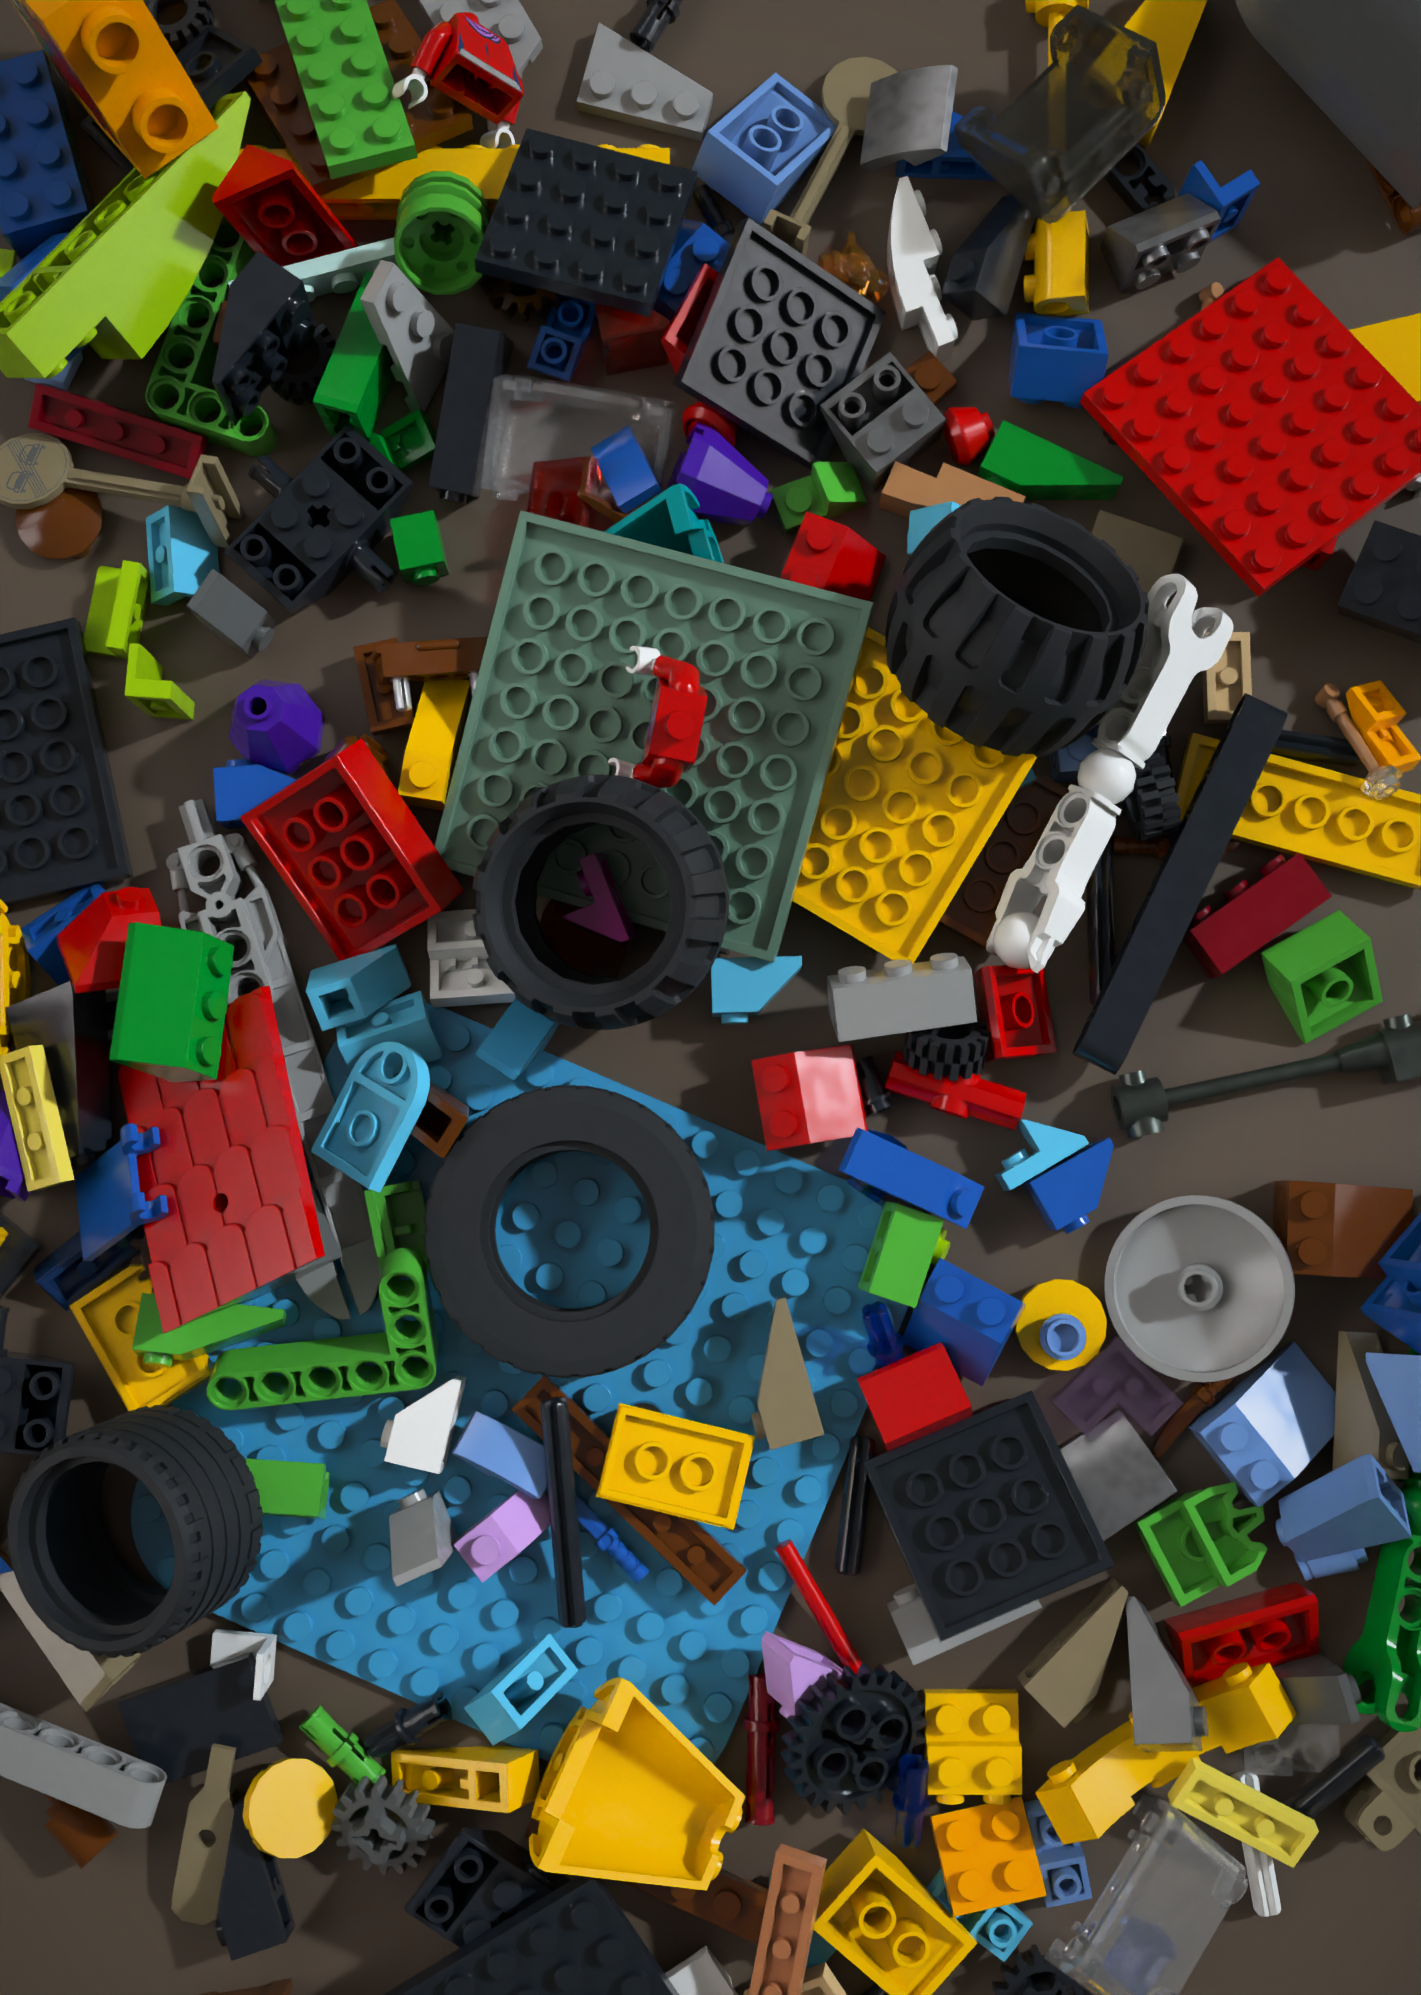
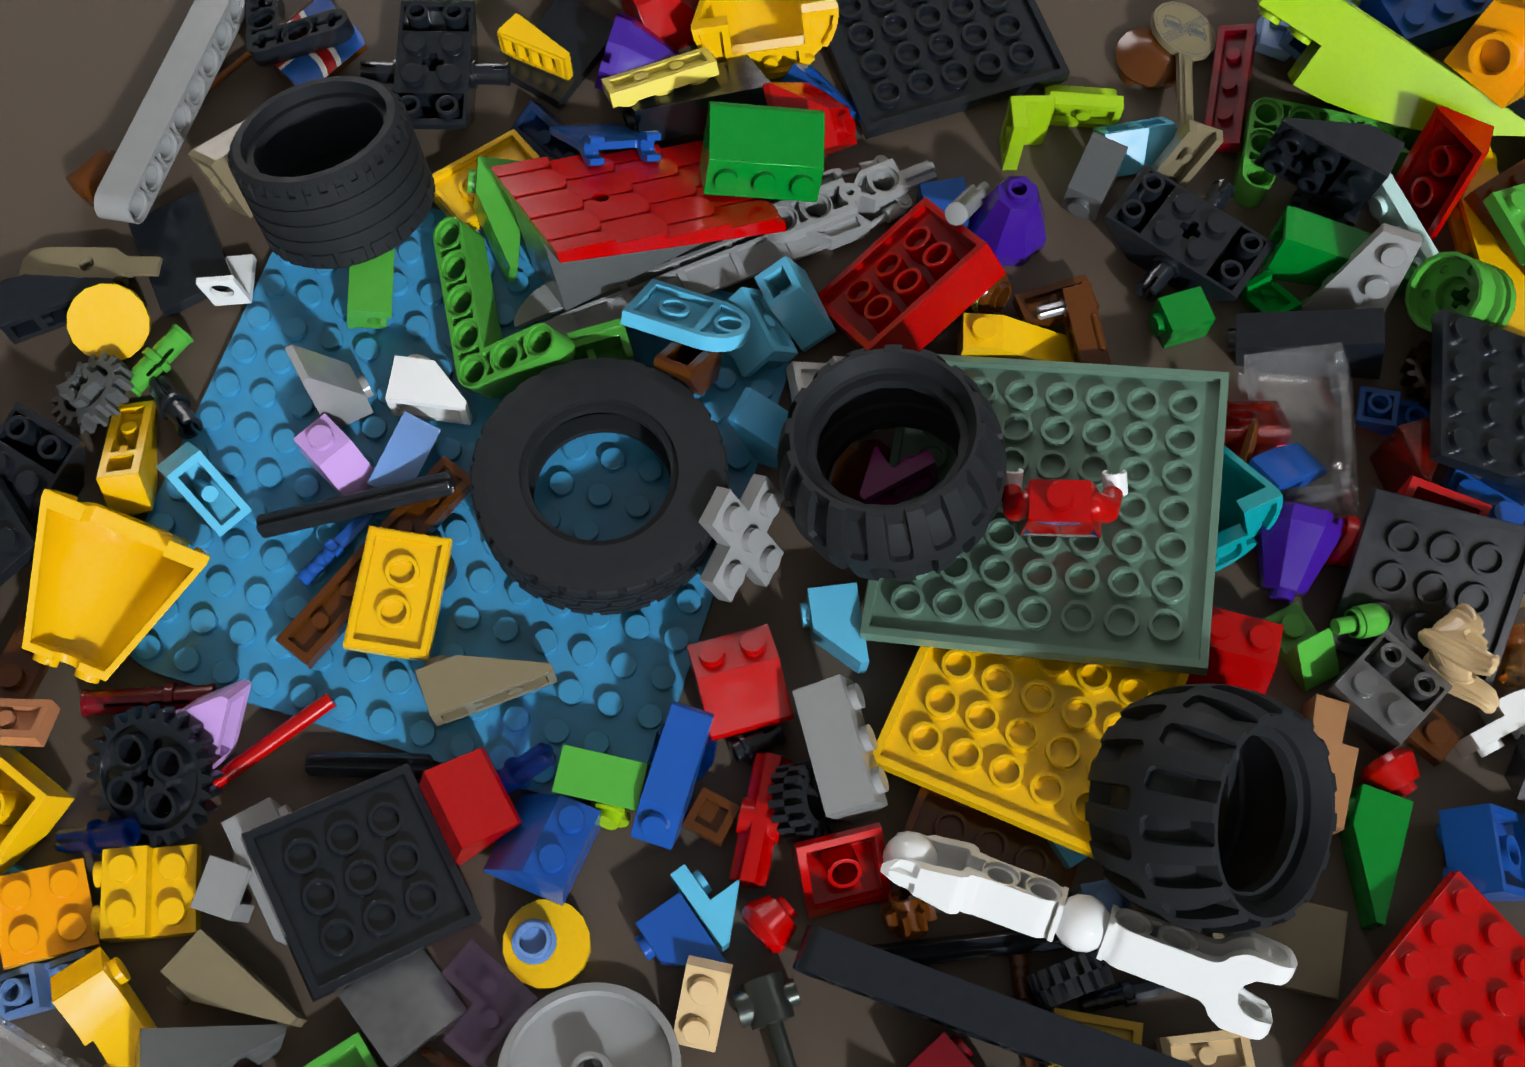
camera: 80 degrees right, 15 degrees down
none -> light grey panel [190,855,255,923]
none -> tan plate [674,955,733,1053]
none -> reddish brown plate [682,787,741,848]
none -> light grey plate [699,474,784,603]
none -> red cone [741,895,798,953]
none -> reddish brown gear [880,885,937,940]
none -> light grey axle [945,182,990,226]
none -> bright green cylinder [1330,603,1390,639]
none -> tan hair [1418,603,1500,714]

